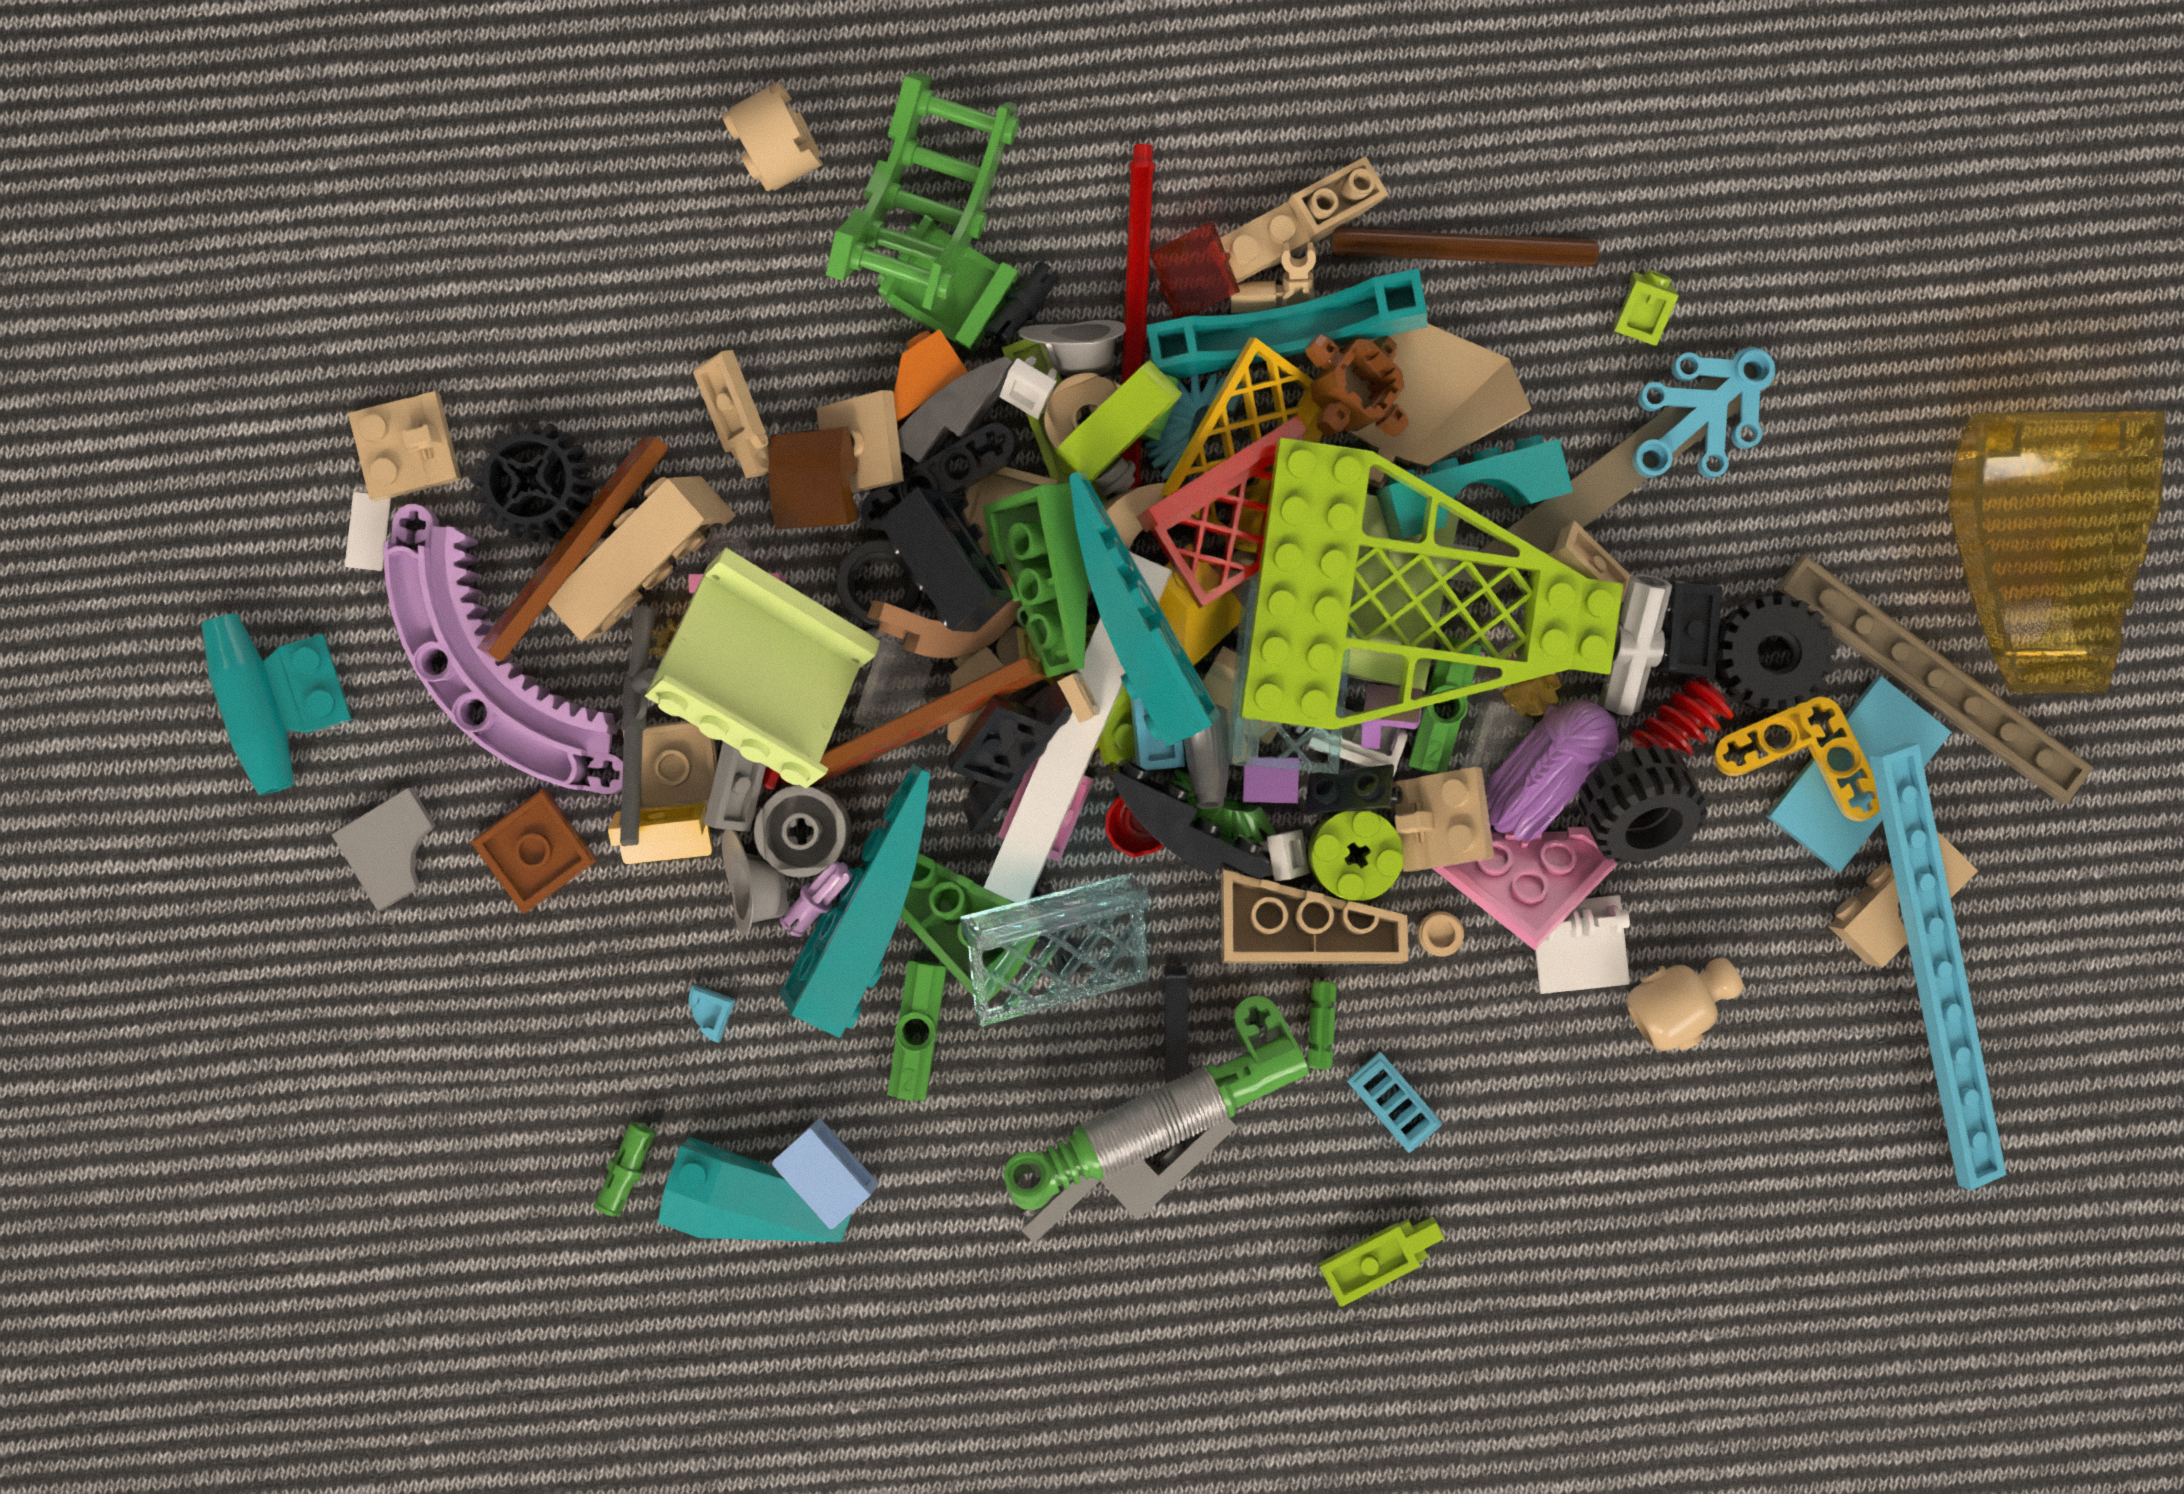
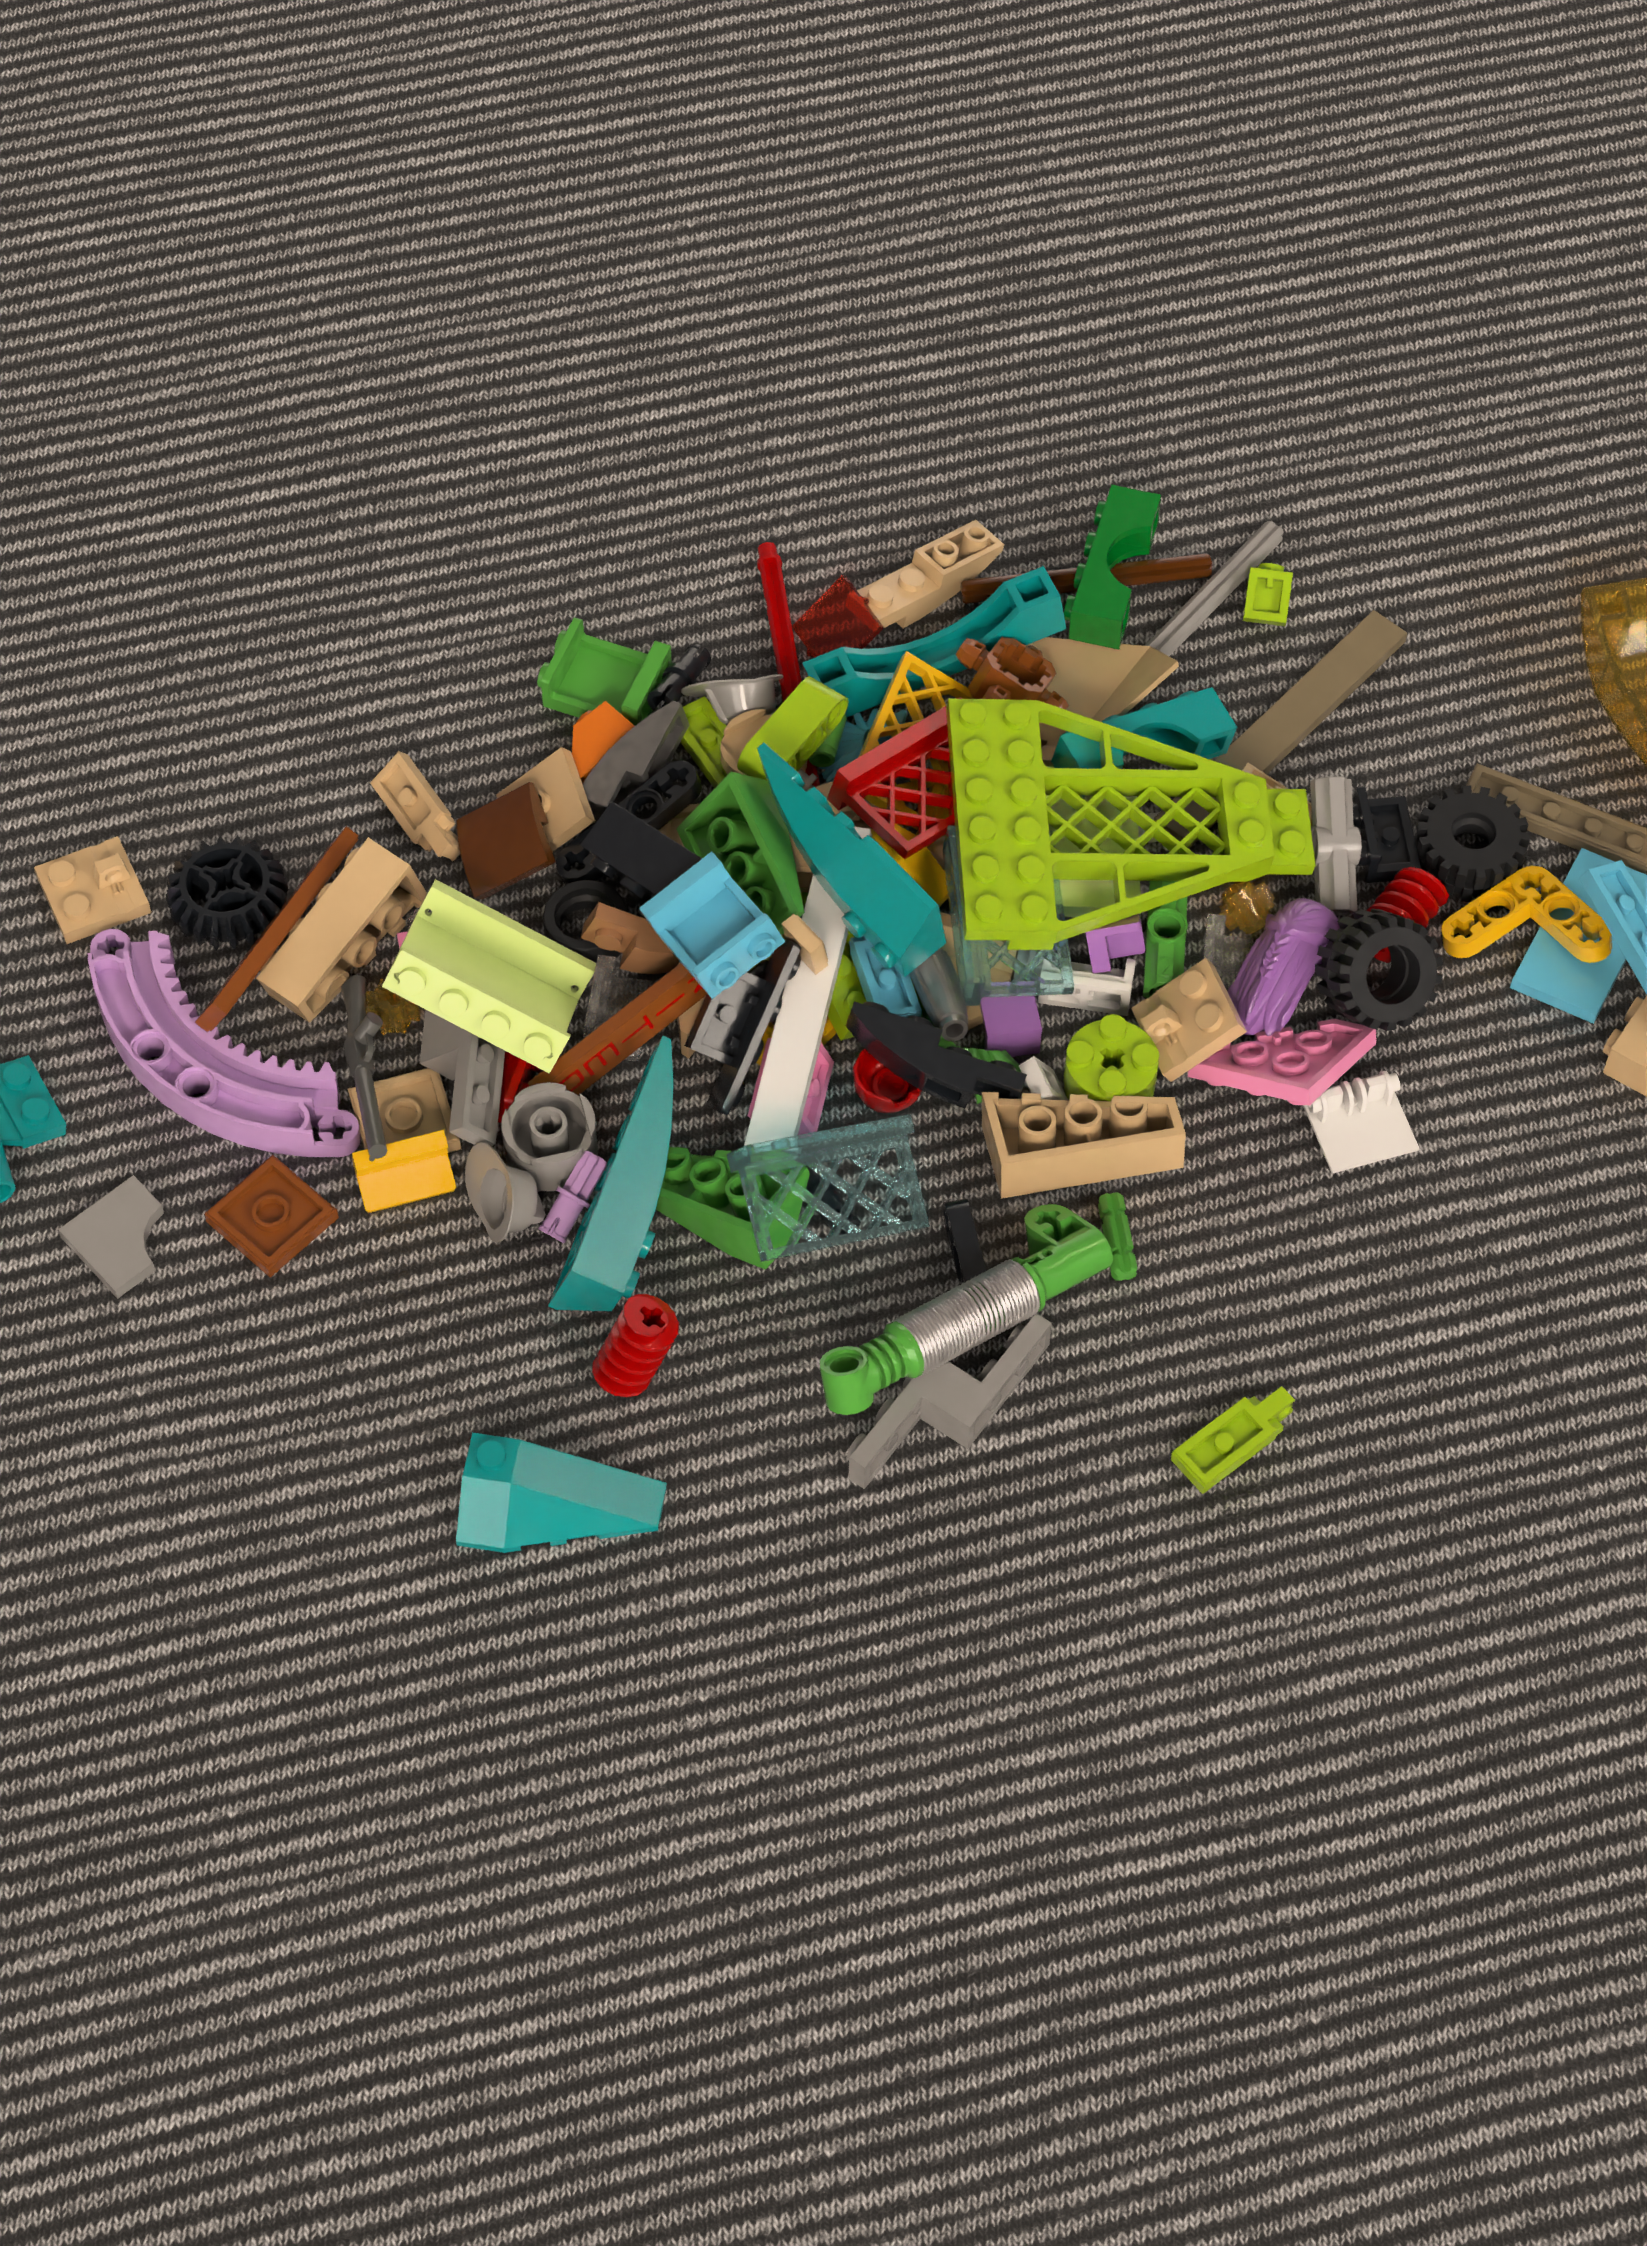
camera: 15 degrees left, 30 degrees down
white sticker [345,492,391,571] -> none
bright green pin [593,1122,657,1217] -> none
medium azure tile [689,984,736,1043] -> none
tan brick [722,82,823,191] -> none
light blue panel [772,1117,879,1229] -> none
bright green fence [826,71,1019,310] -> none
bright green piece [887,959,947,1101] -> none
white tile [999,356,1057,420] -> none
tan bar [1231,242,1316,314] -> none
black hinge [1305,764,1403,816] -> none
medium azure slope [1346,1051,1443,1153] -> none
tan tile [1417,911,1464,957] -> none
tan piece [1626,958,1744,1051] -> none
medium azure plant [1632,347,1775,479] -> none
none -> red piece [592,1294,679,1398]
none -> medium azure panel [639,851,785,999]
none -> green arch [1064,484,1161,650]
none -> light grey axle [1144,521,1284,656]

